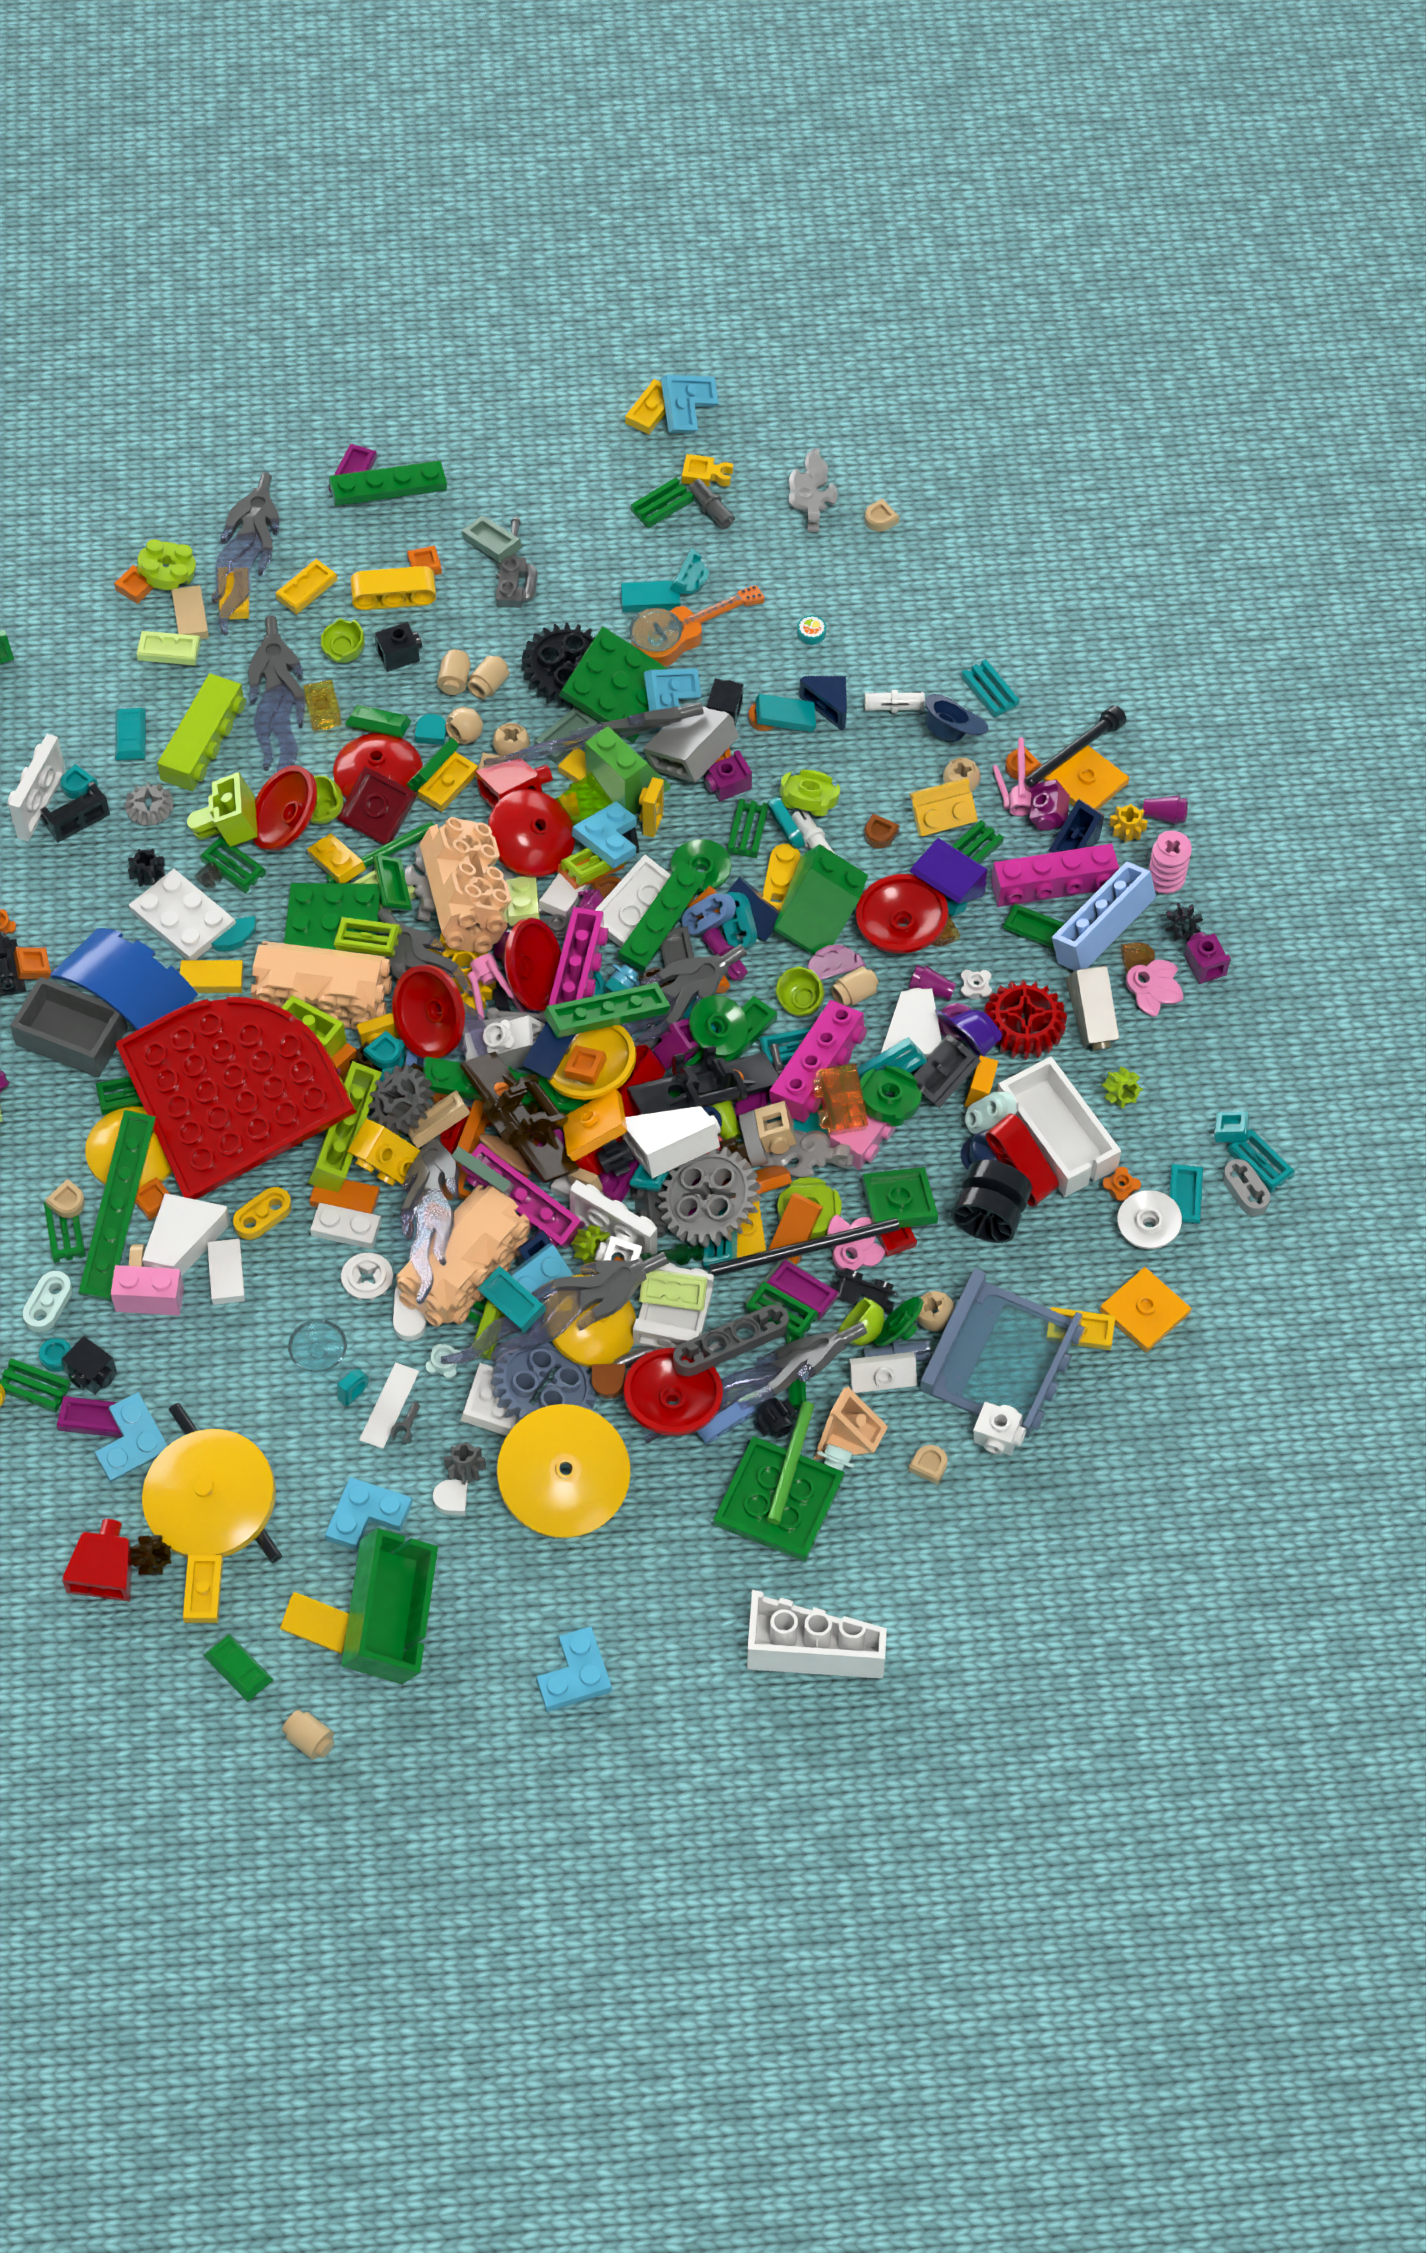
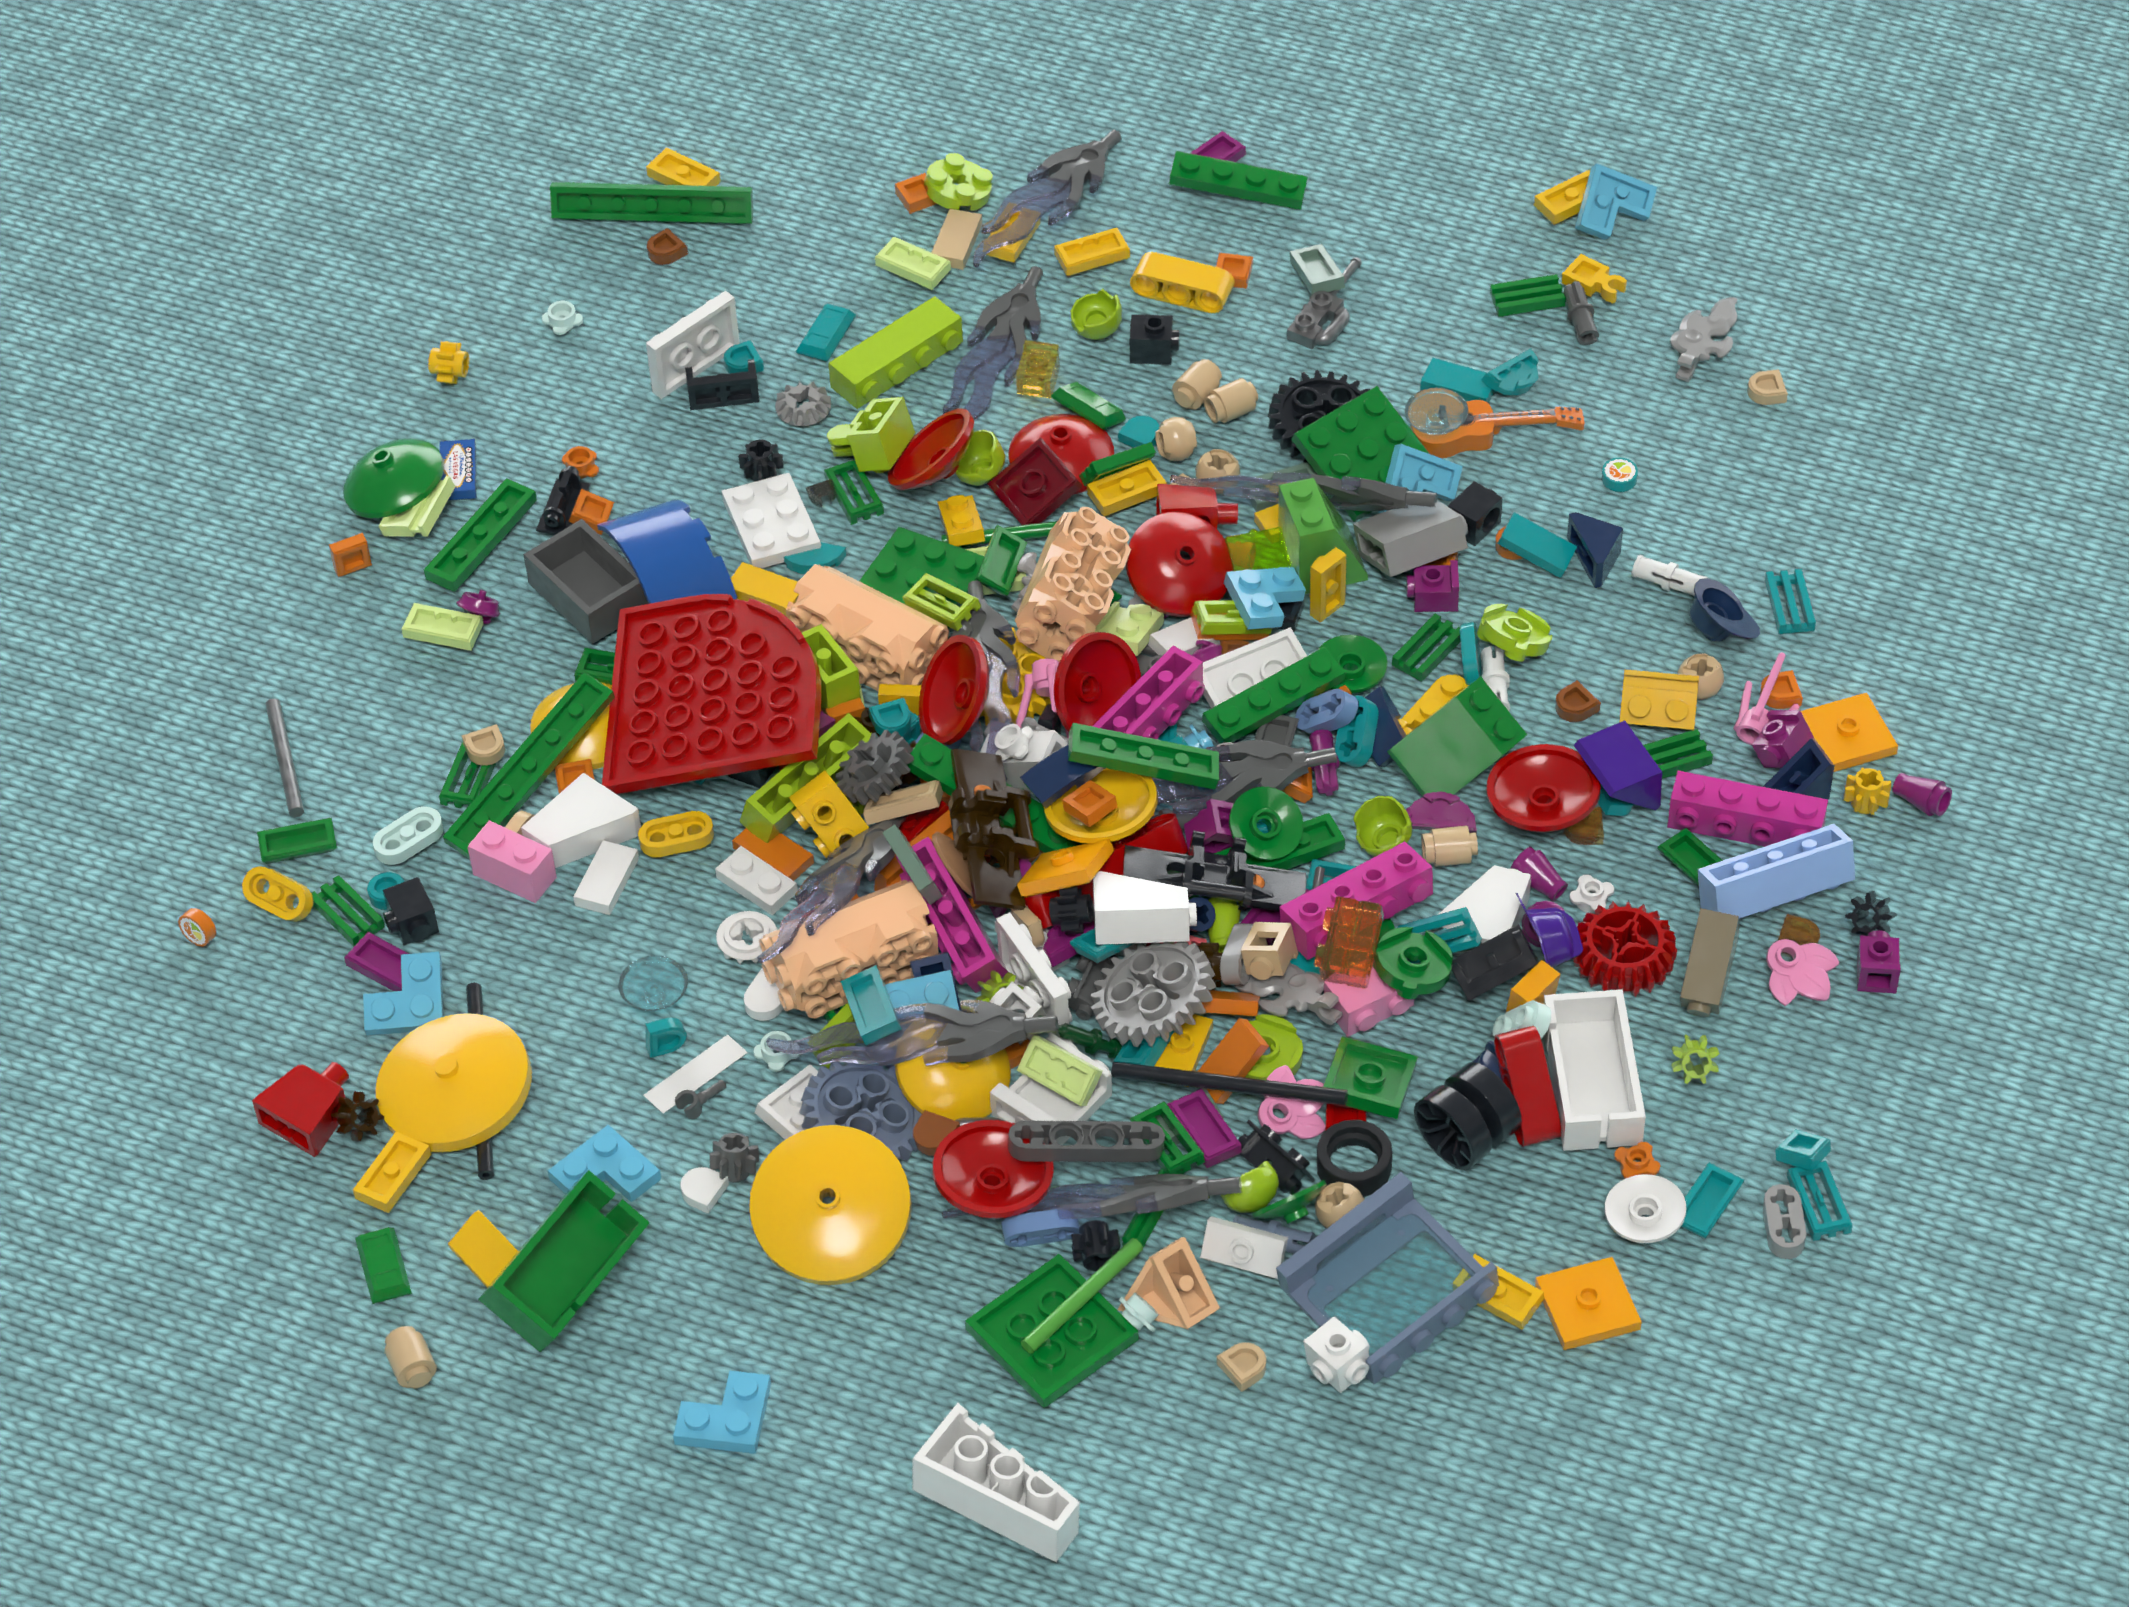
camera: 30 degrees right, 10 degrees down
black piece [1025,705,1127,787] -> none
bright pink piece [1149,831,1192,894] -> none
none -> black tyre [1317,1120,1392,1197]

